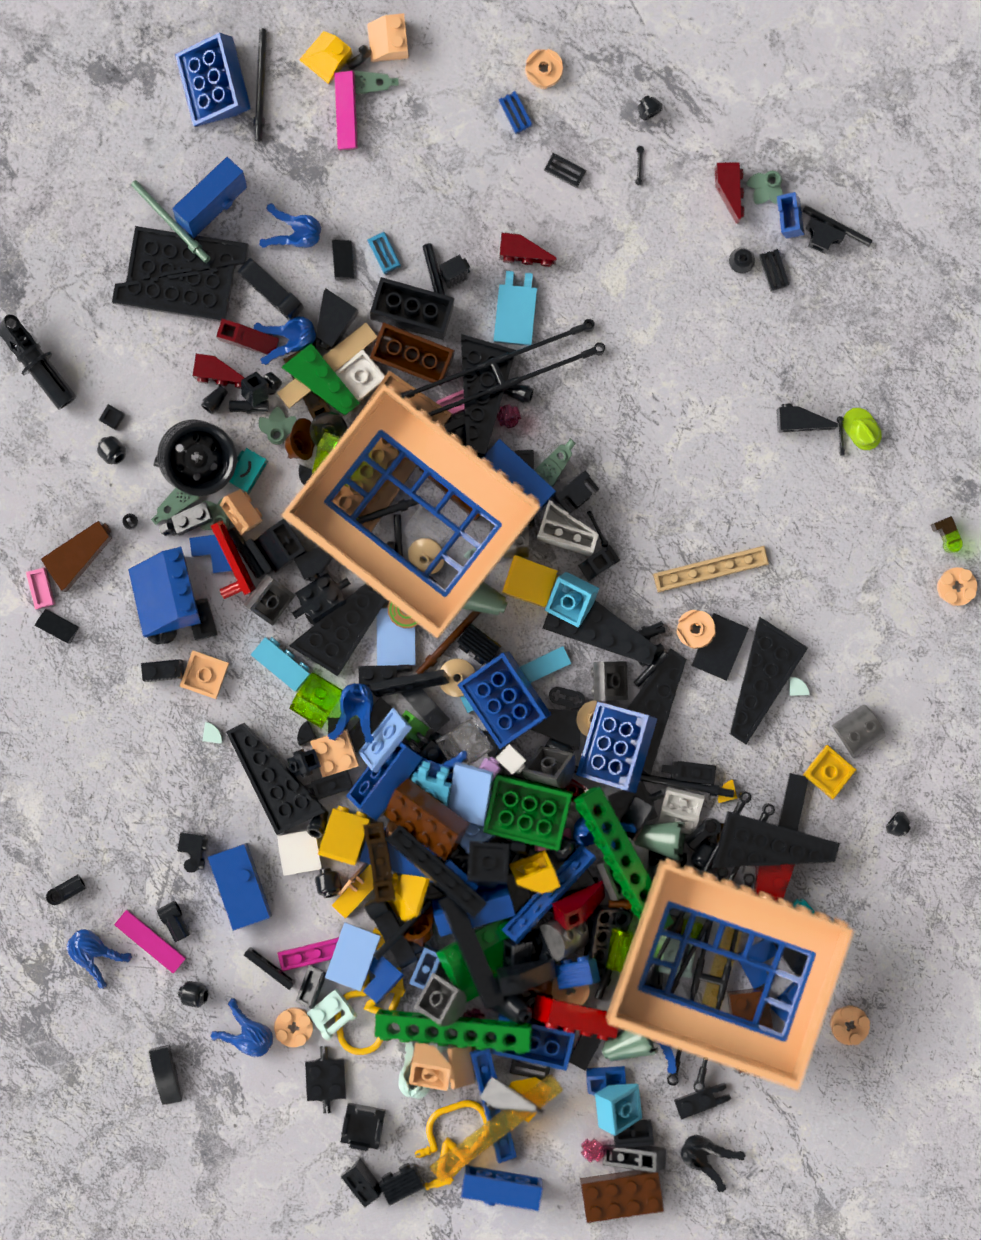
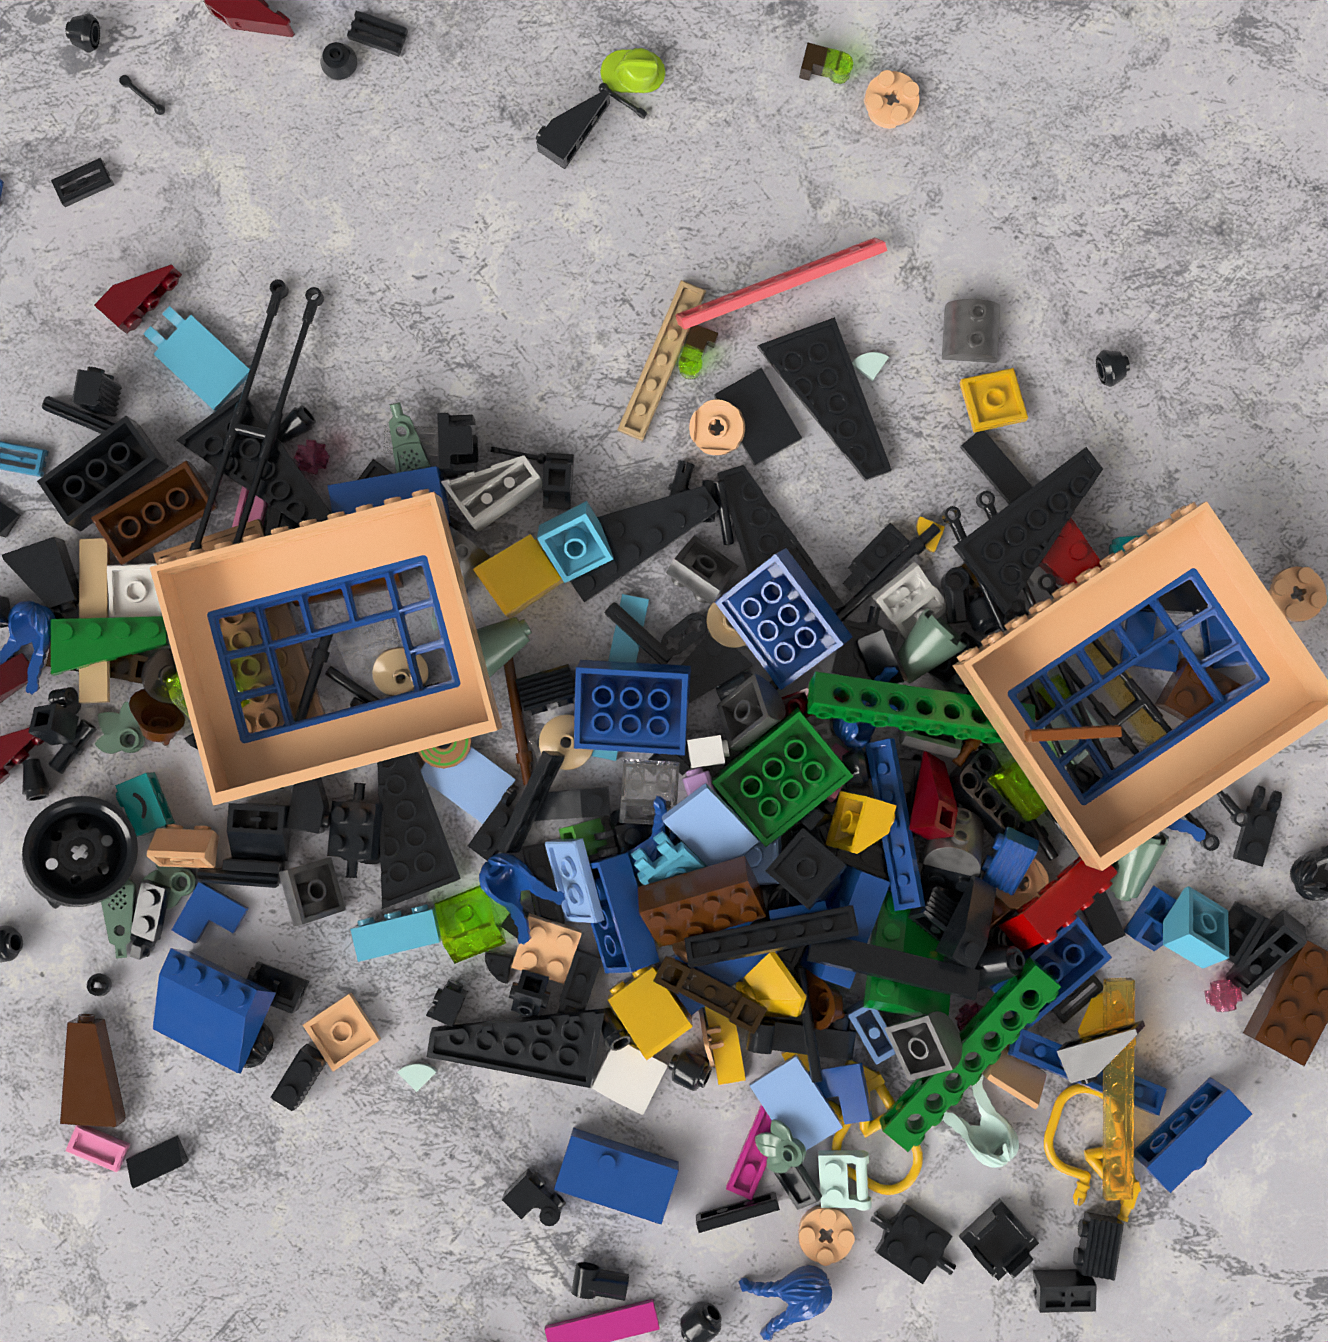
camera: 50 degrees left, 0 degrees up
red piece [211,520,256,599] -> none
light nougat slope [409,1043,451,1091] -> none
none -> black brick [426,979,468,1027]
none -> black axle [604,602,673,664]
none -> coral tile [675,237,887,330]
none -> leg [678,325,718,380]
none -> sand green plate [755,1119,806,1173]
none -> dark orange tile [1024,725,1122,742]

